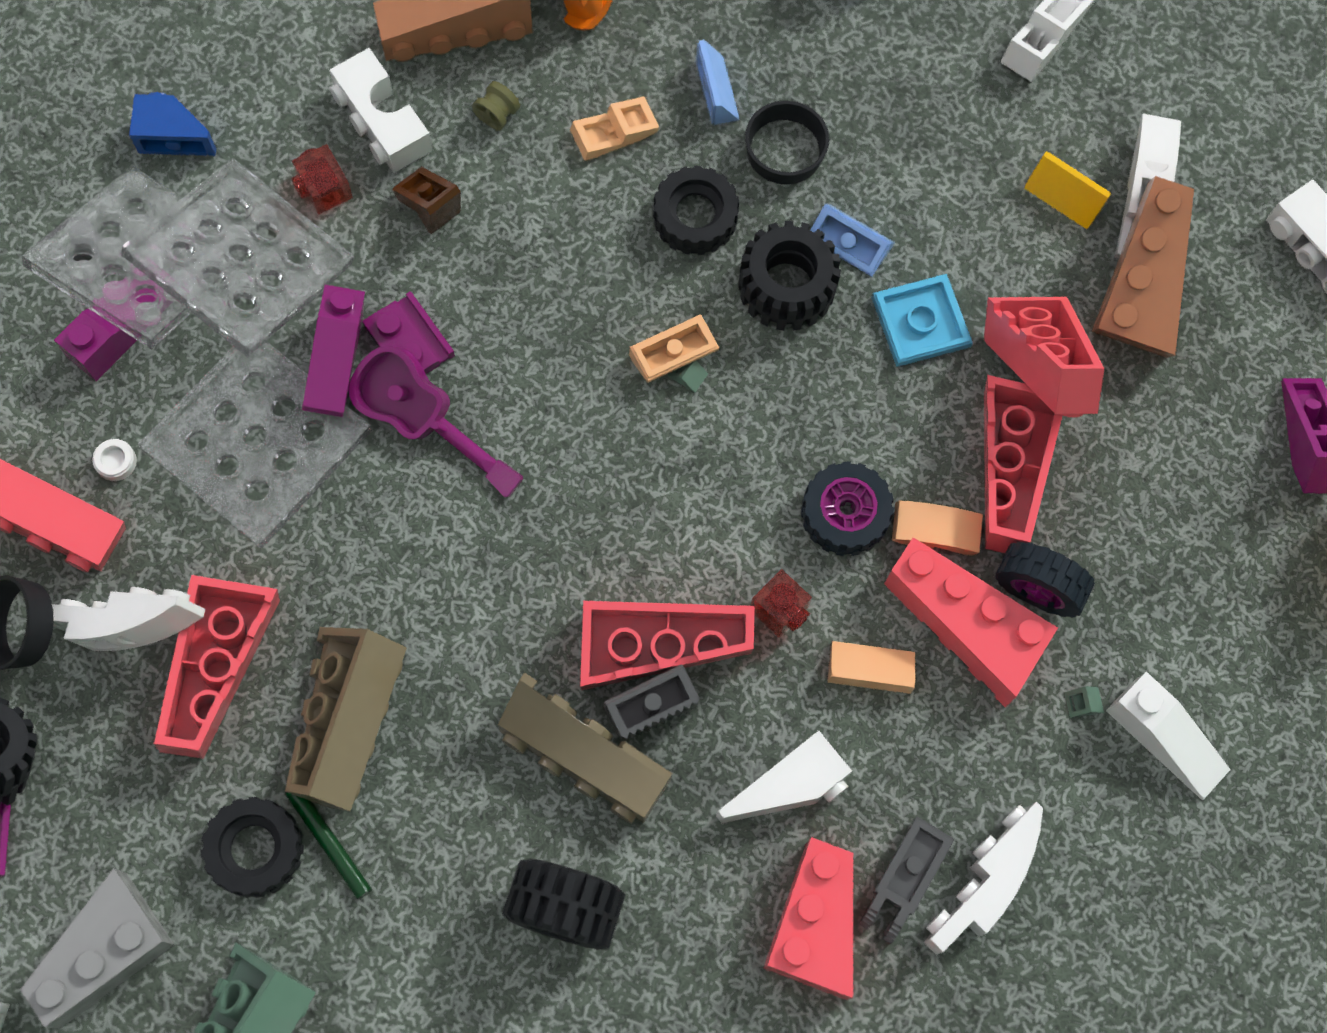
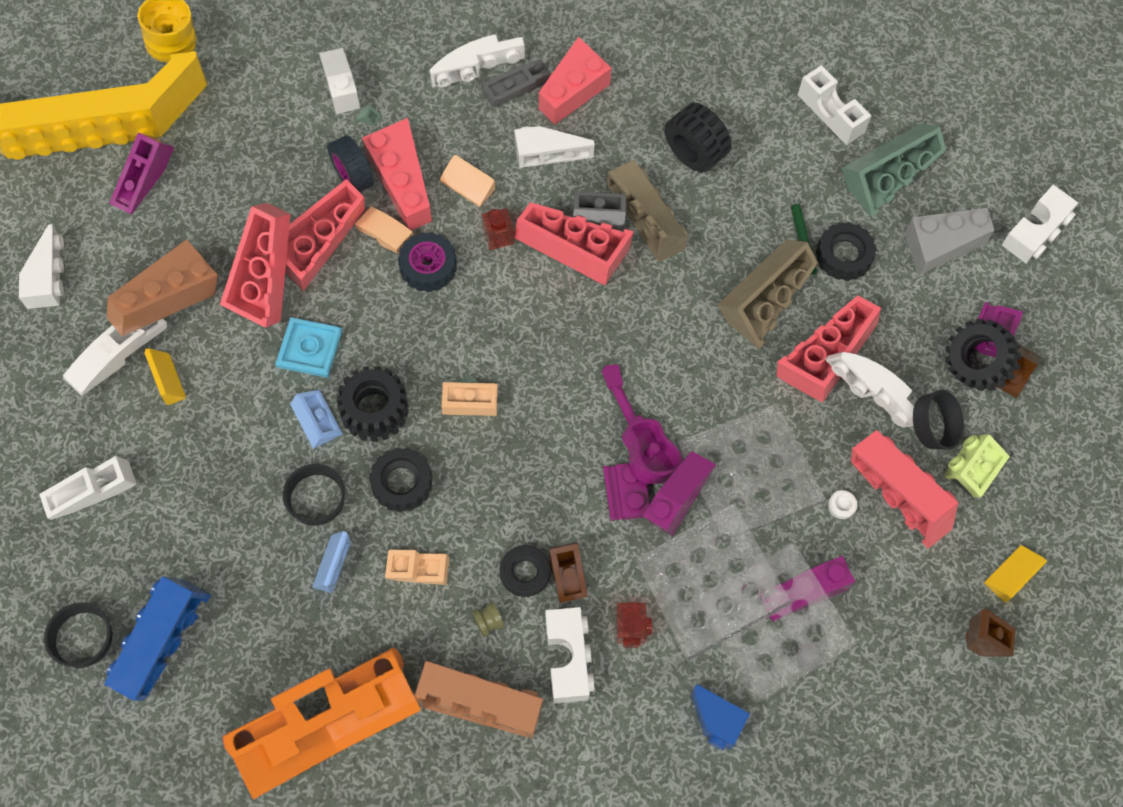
camera: 150 degrees left, 5 degrees down
none -> black tyre [500,545,551,597]

